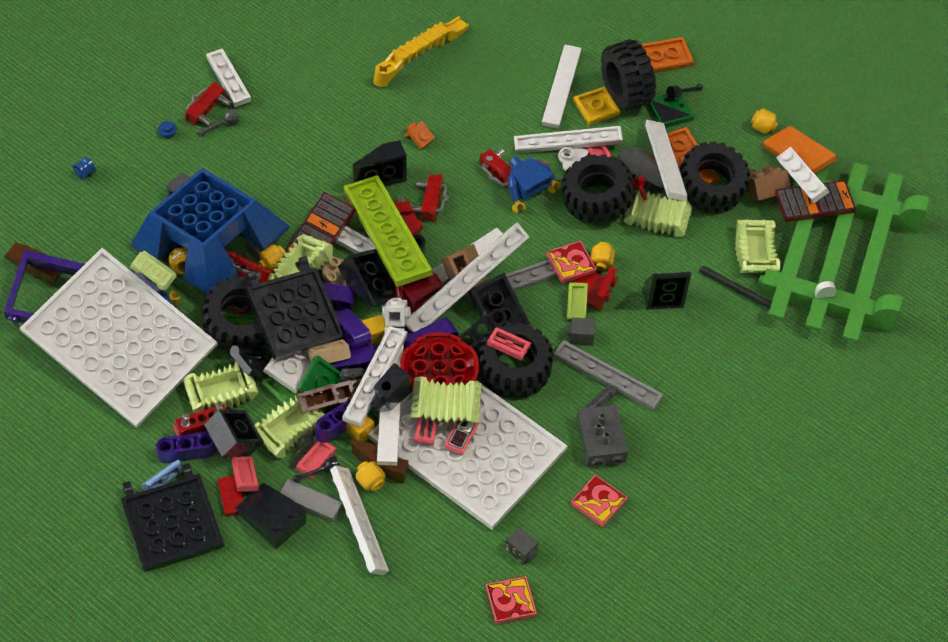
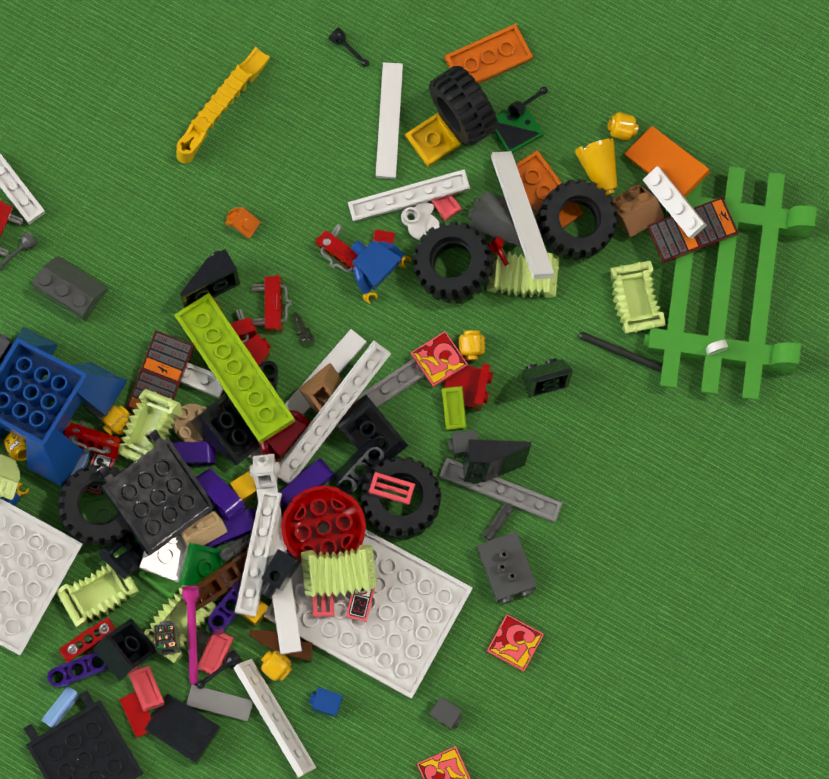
camera: 10 degrees left, 20 degrees up
none -> dark grey slope [32,256,108,322]
none -> brick [154,621,181,656]
none -> dark pink piece [182,586,199,685]
none -> clear smoke bar [294,312,315,348]
none -> blue brick [309,687,343,718]
none -> black hinge [328,27,369,67]
none -> black slope [463,439,531,484]
none -> yellow cone [574,138,617,196]

